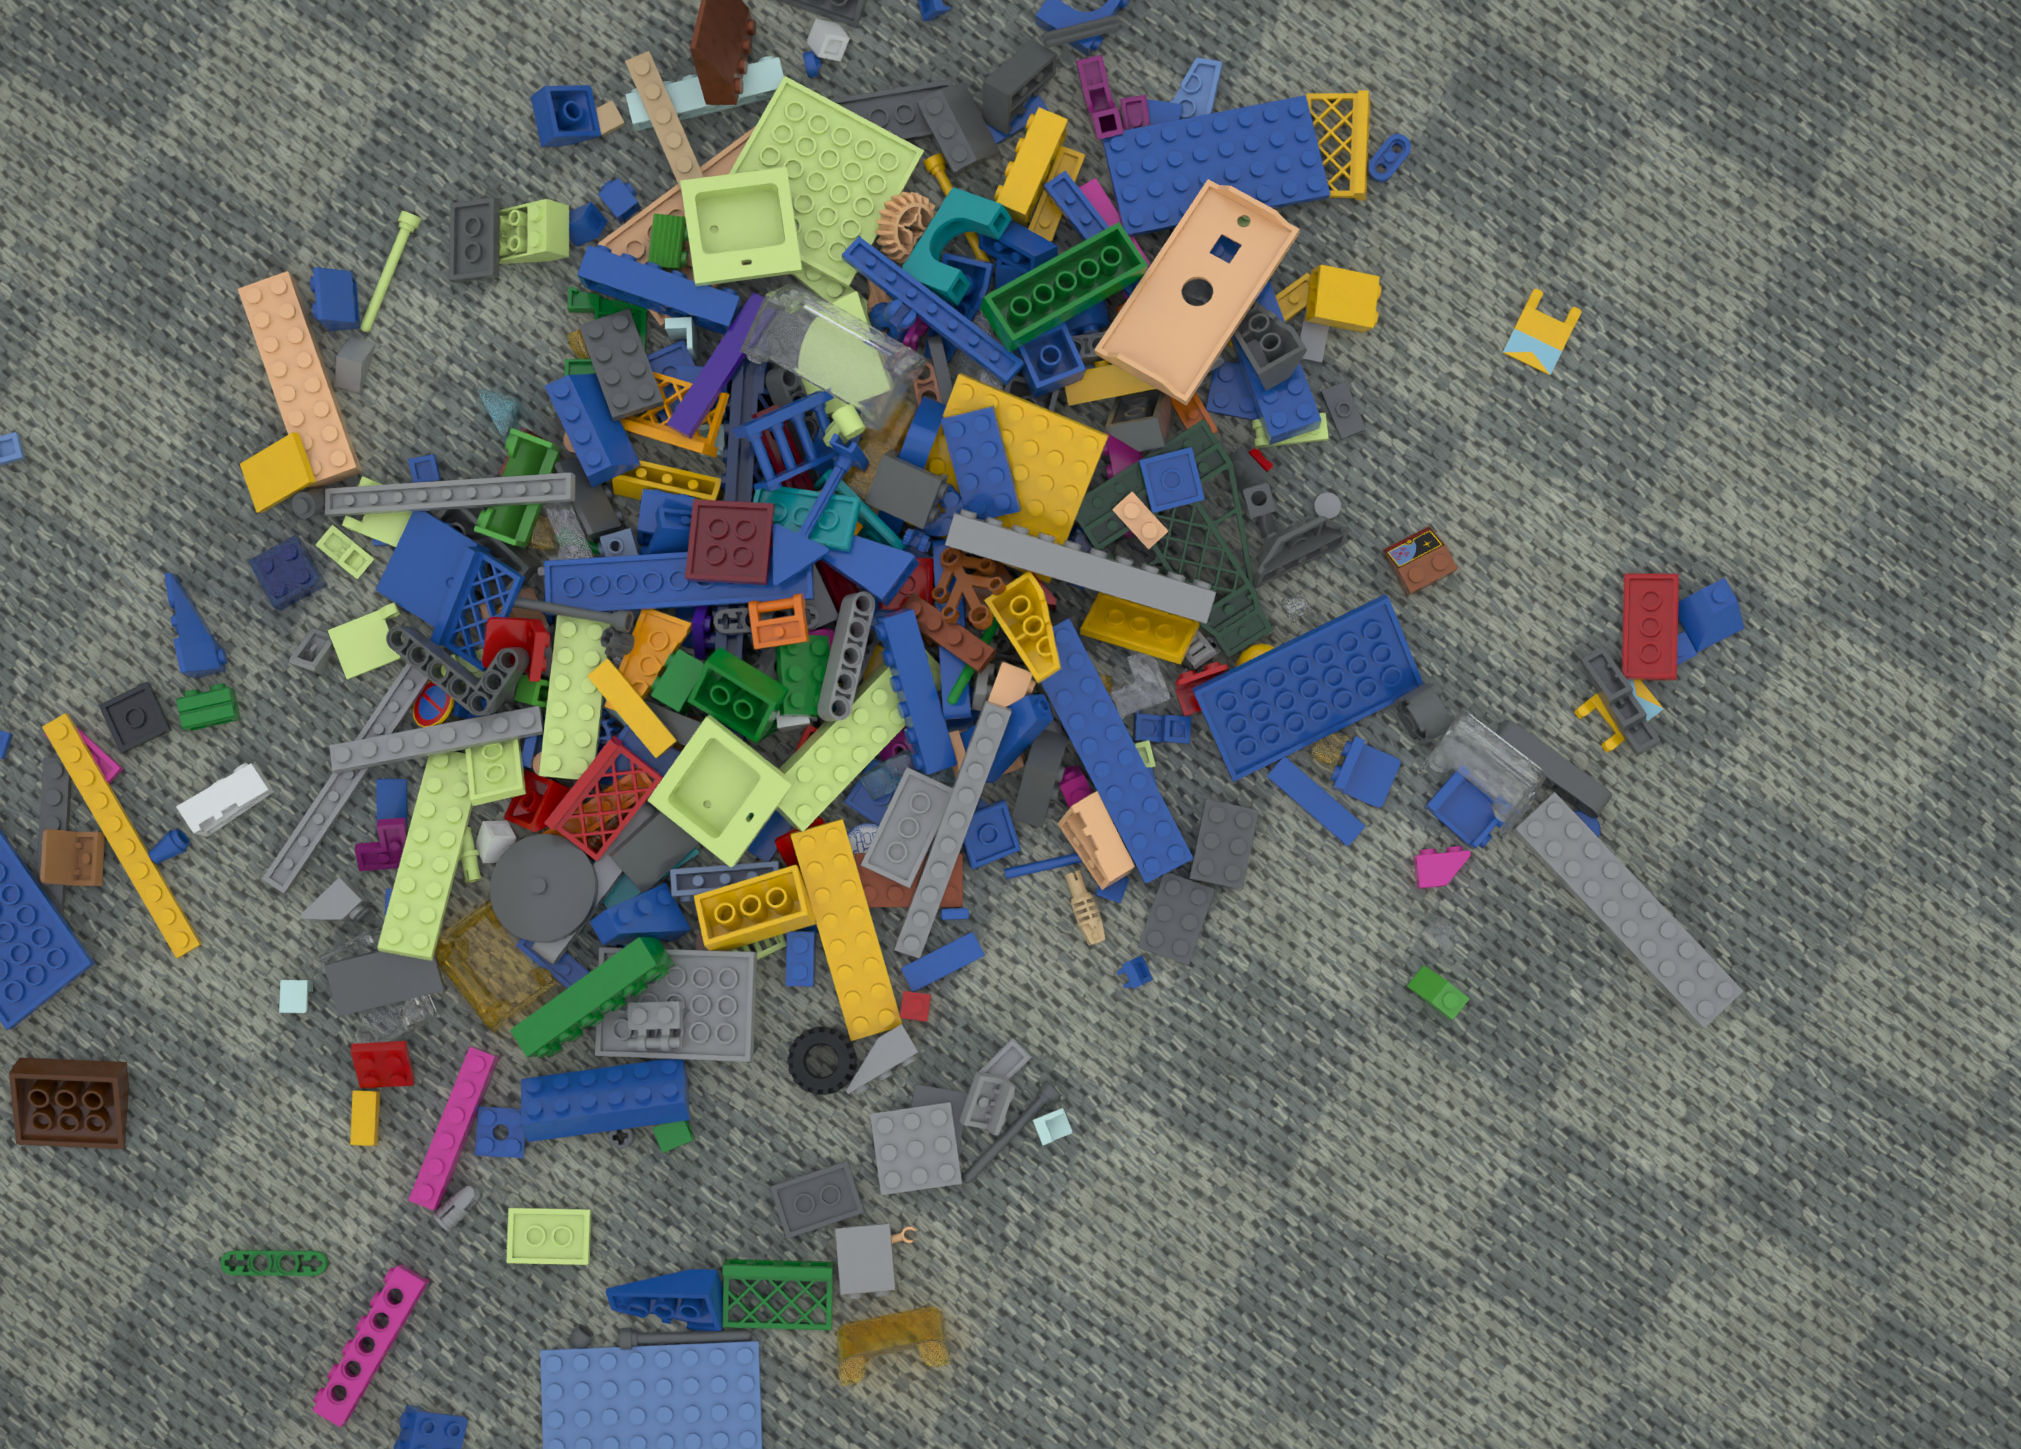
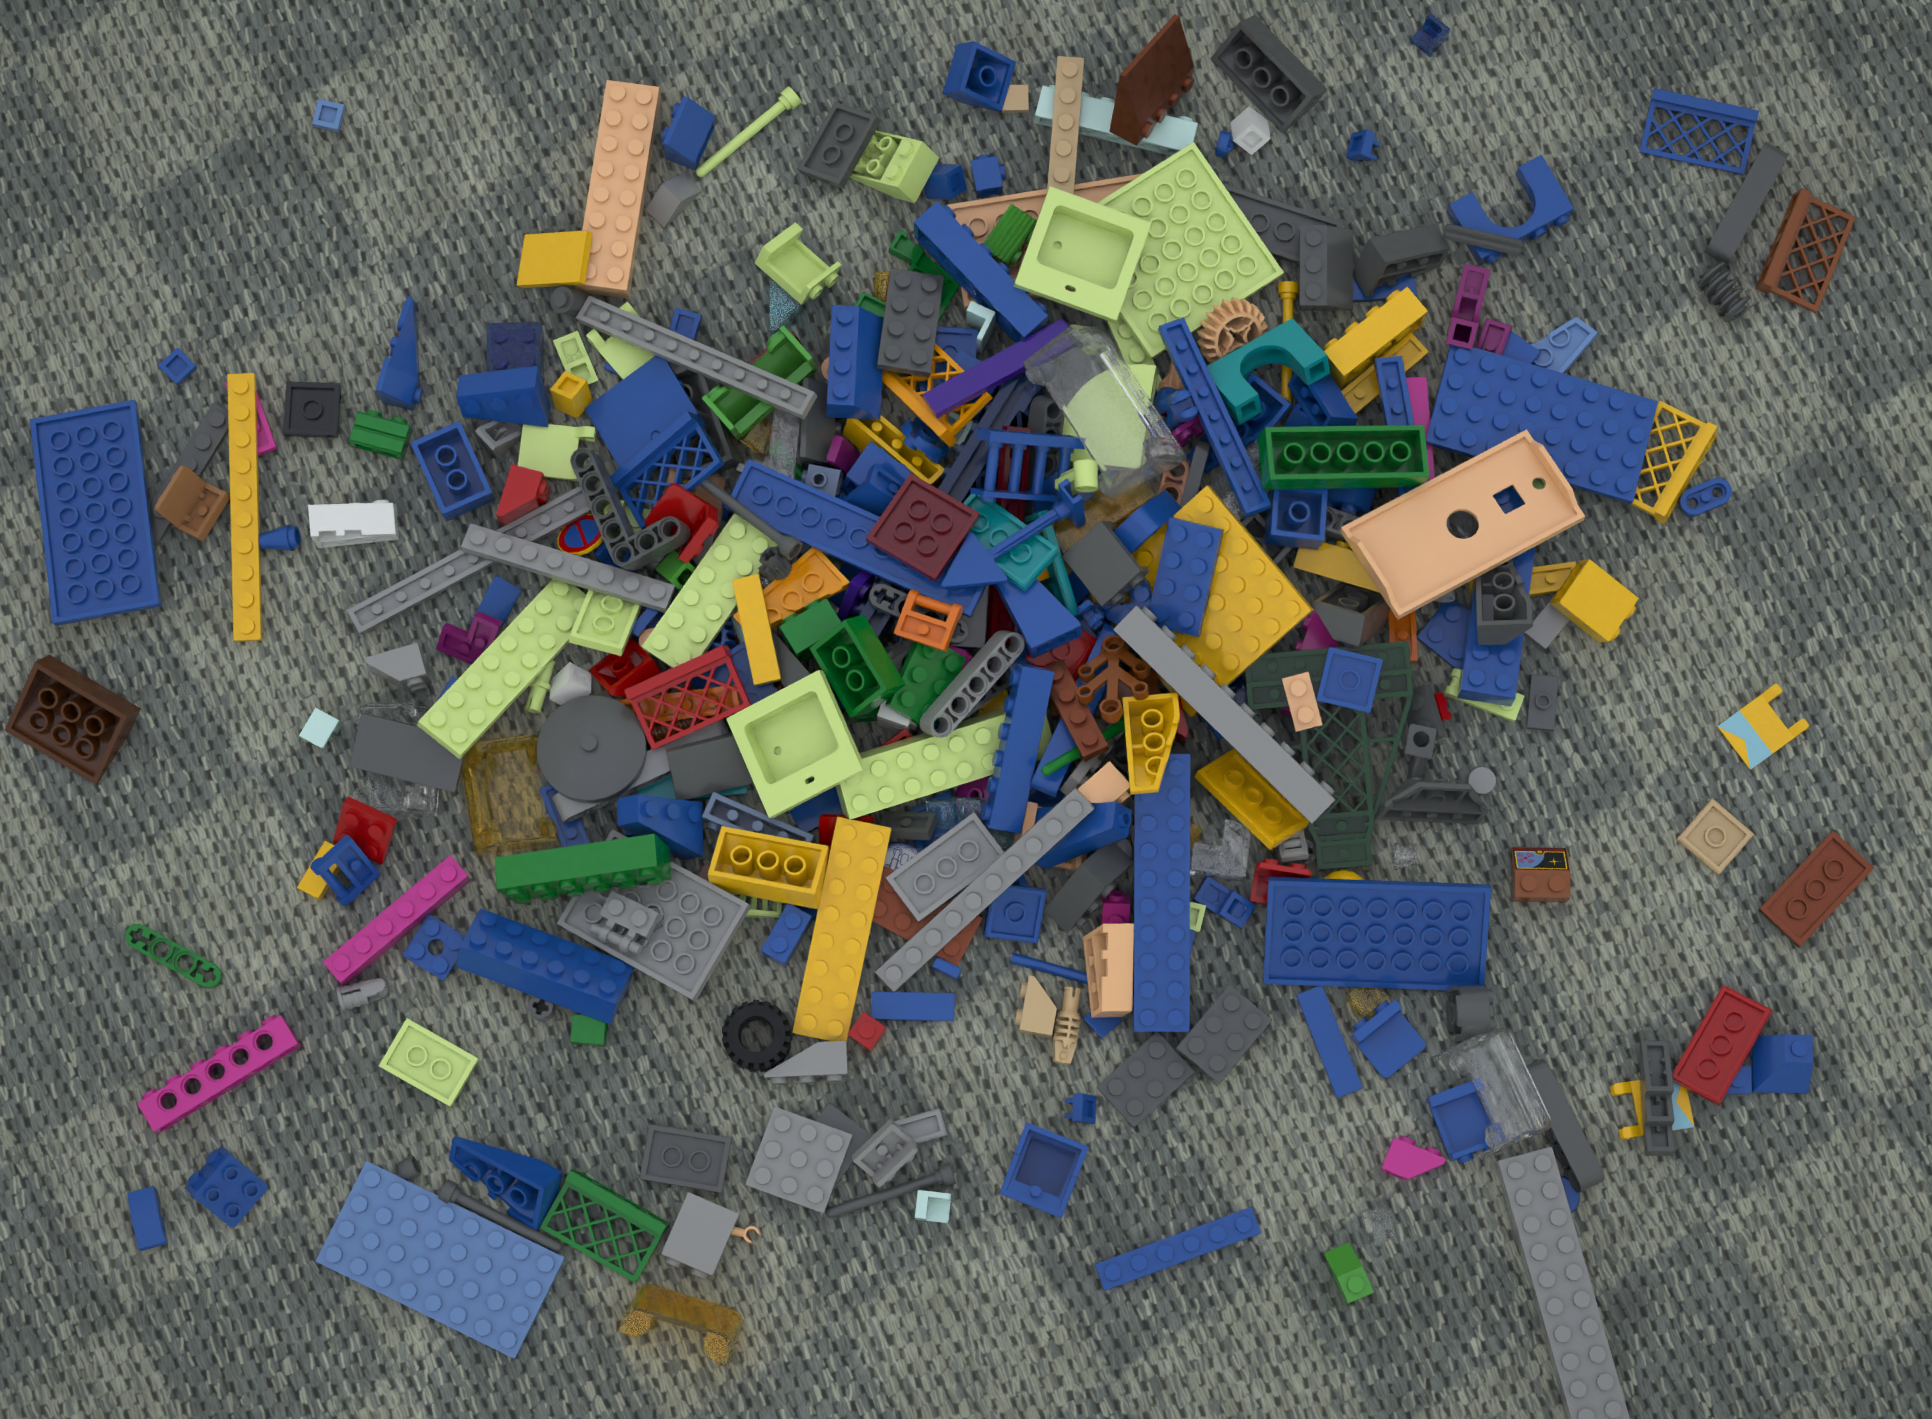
camera: 25 degrees right, 5 degrees down
none -> blue plate [310,835,381,906]
none -> blue brick [410,421,496,522]
none -> blue wedge [456,366,551,427]
none -> red slope [496,464,551,527]
none -> yellow panel [550,371,592,419]
none -> yellowish green panel [755,222,842,305]
none -> magenta tile [826,435,860,477]
none -> dark grey hinge [879,811,938,843]
none -> blue plate [901,417,952,464]
none -> blue piece [999,1122,1089,1218]
none -> tan slope [1015,975,1057,1038]
none -> blue plate [1095,1207,1261,1291]
none -> tan tile [1676,798,1754,875]
none -> copper plate [1758,831,1874,948]

